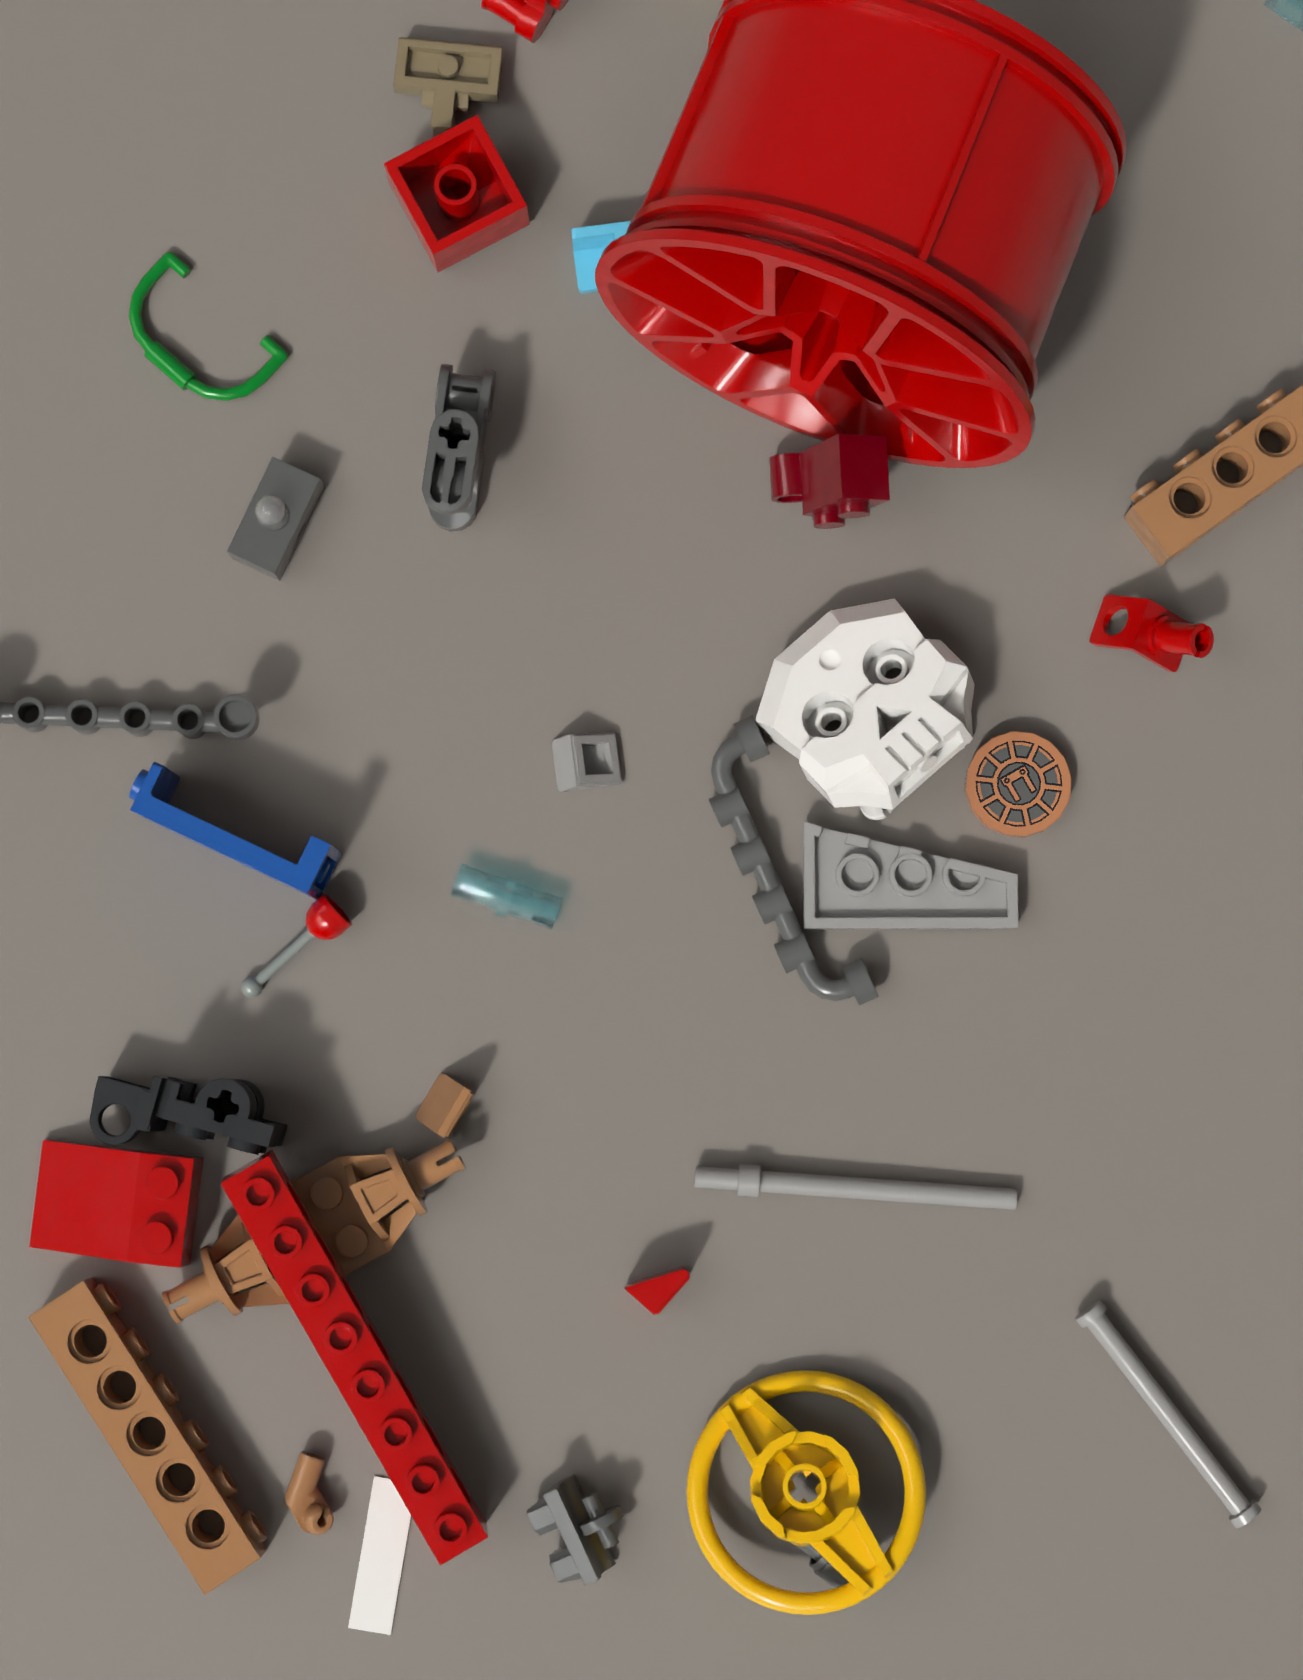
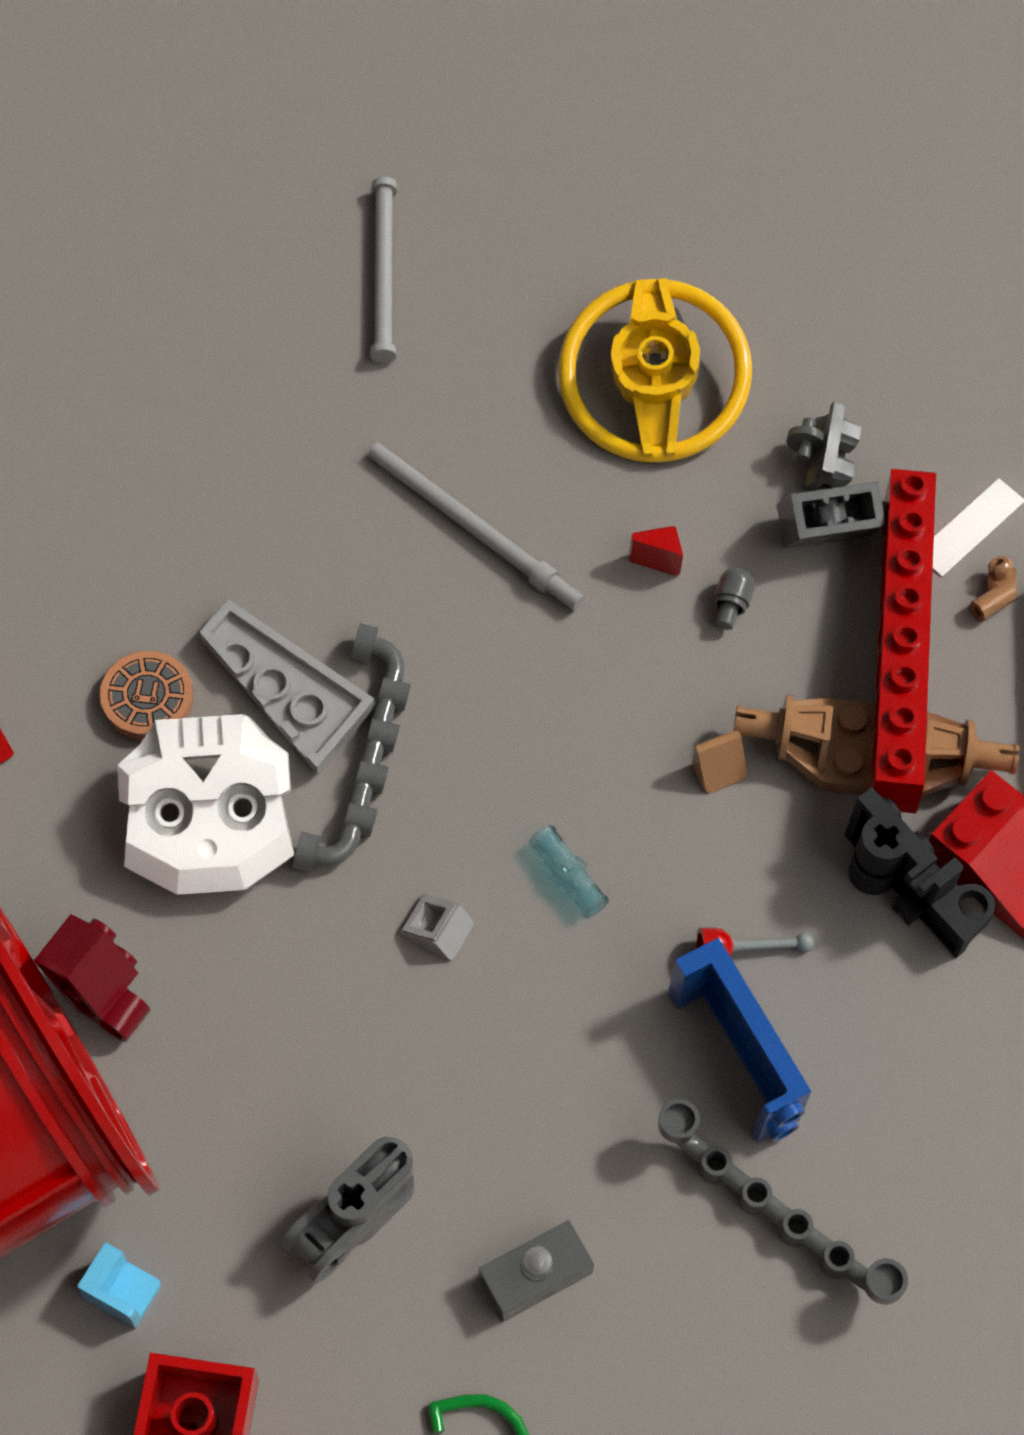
camera: 145 degrees left, 20 degrees down
none -> dark grey cylinder [714,567,755,630]
none -> dark grey brick [776,481,886,548]

